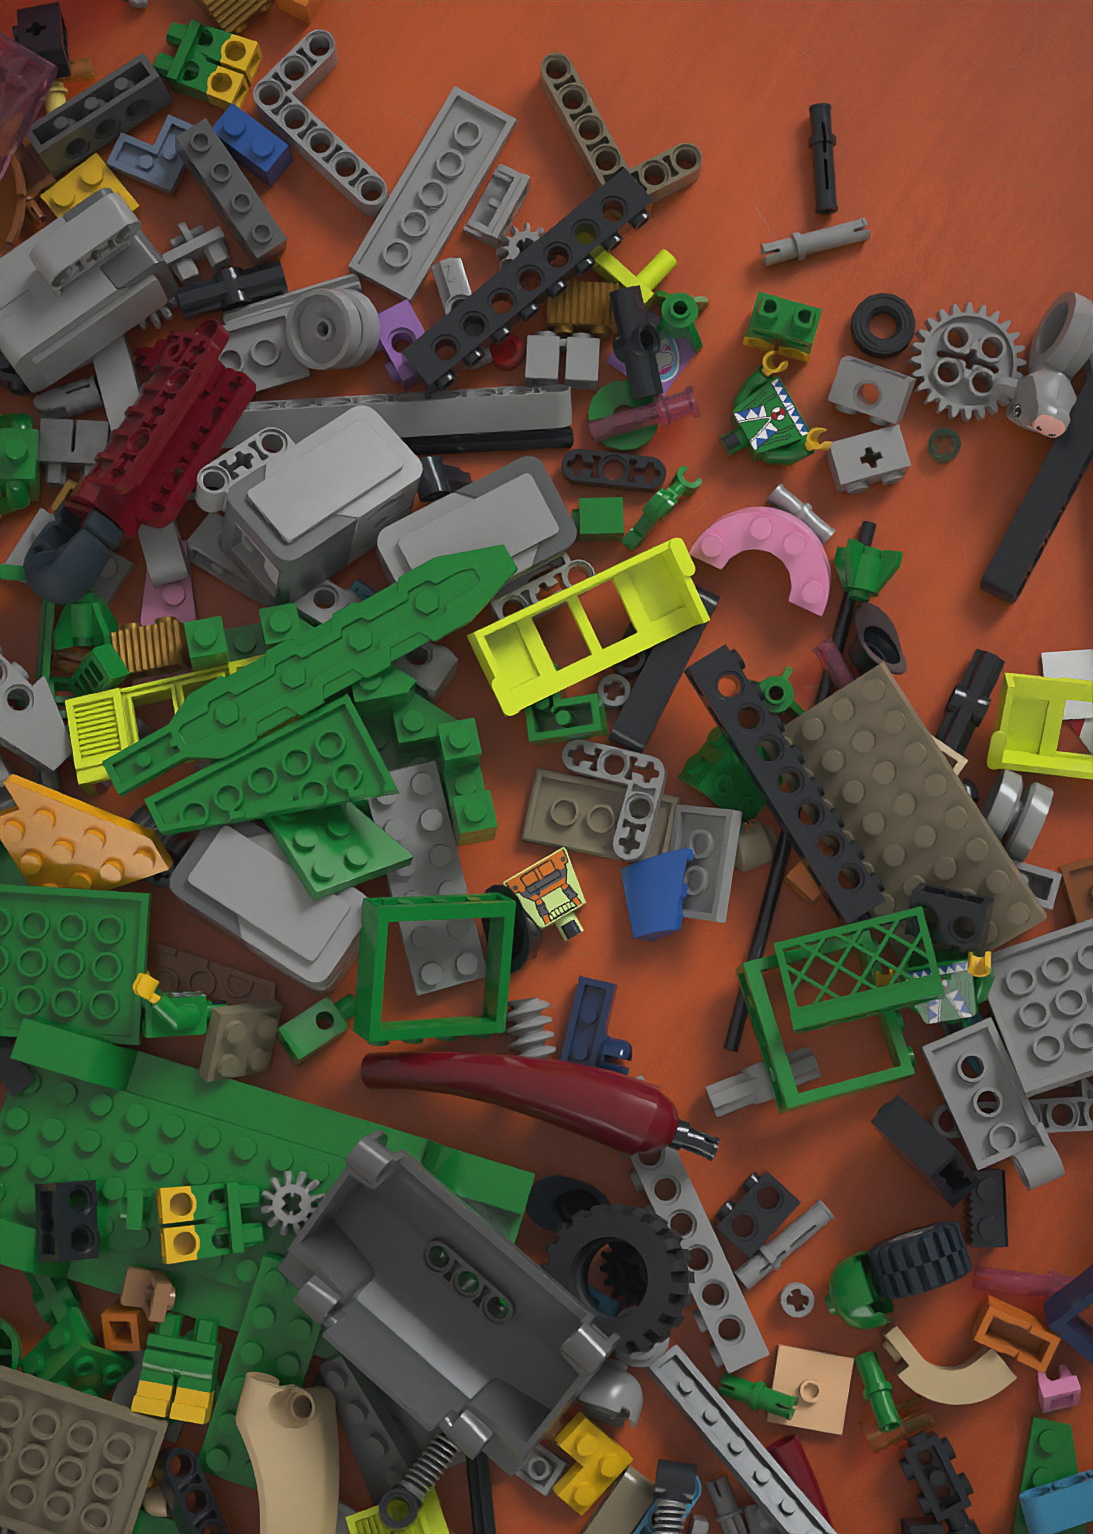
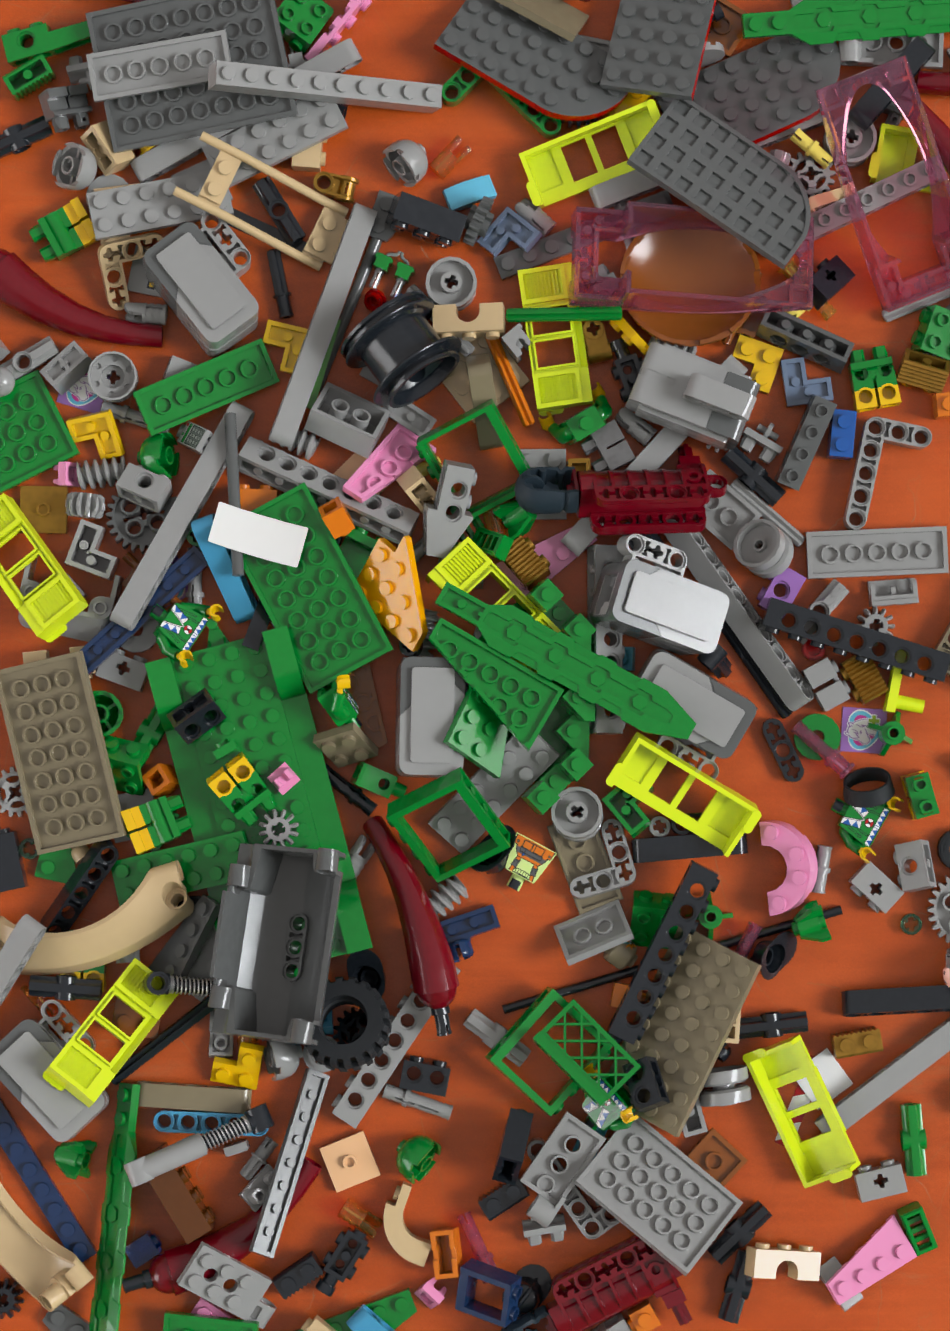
camera: 55 degrees right, 5 degrees up
medium nougat bracket [120,1266,175,1322] -> none
green brick [572,497,624,542] -> none
black piece [609,285,664,401] -> none
blue slope [620,848,694,942] -> none
green piece [621,465,702,551] -> none
green pin [718,1372,798,1421] -> none
light grey bush [779,1282,815,1318] -> none
green pin [854,1351,902,1433] -> none
black wheel [868,1221,973,1299] -> none
none -> bright pink tile [267,762,301,795]
none -> black pin [325,763,378,817]
none -> light grey hinge [349,835,375,879]
none -> light grey hips [522,1213,566,1246]
none -> light grey wheel [551,786,603,842]
none -> pearl gold brick [830,1026,883,1059]
none -> black tyre [843,767,895,808]

